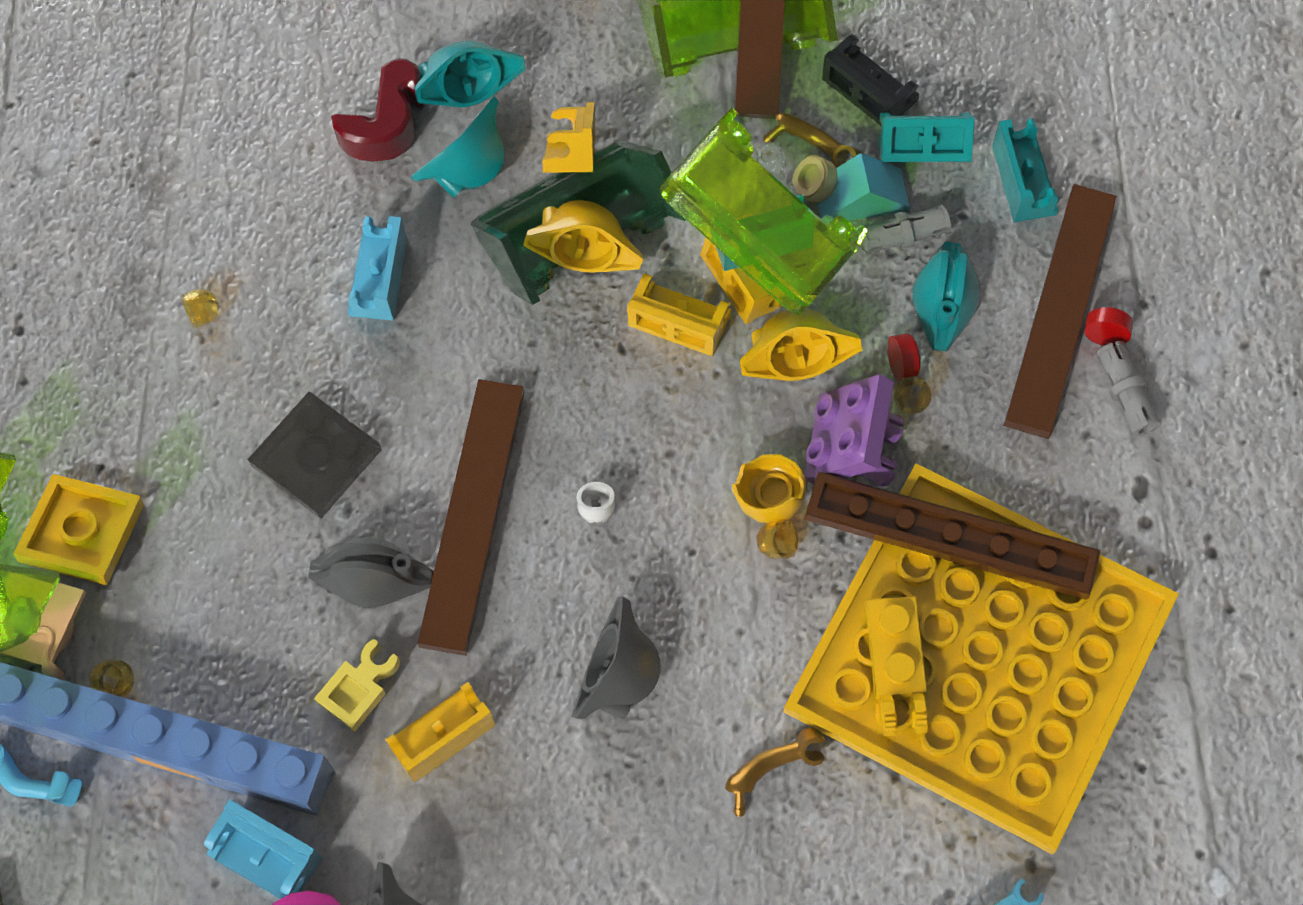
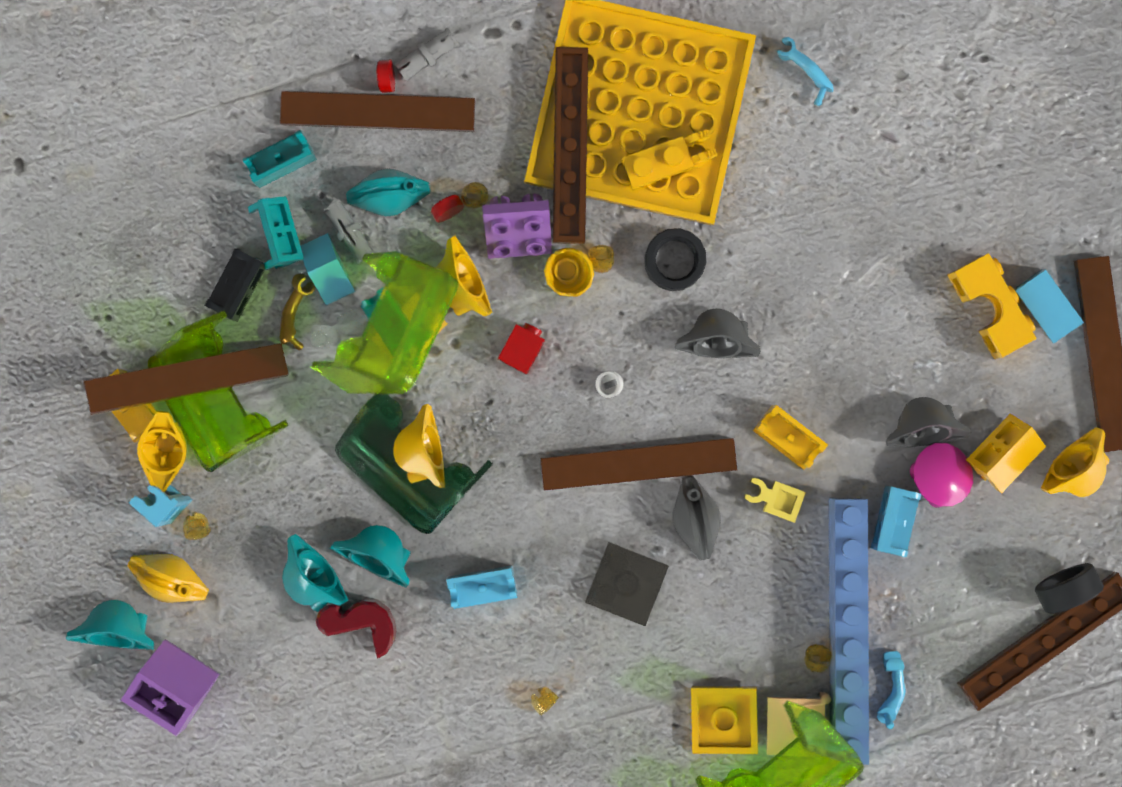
camera: 110 degrees left, 20 degrees up
yellow hinge [543,102,596,173] -> none
yellow hinge [627,273,731,356] -> none
pearl gold piece [725,728,825,817] -> none
tan tile [793,155,837,203] -> none
none -> red brick [497,322,545,375]
none -> black tyre [644,228,707,291]

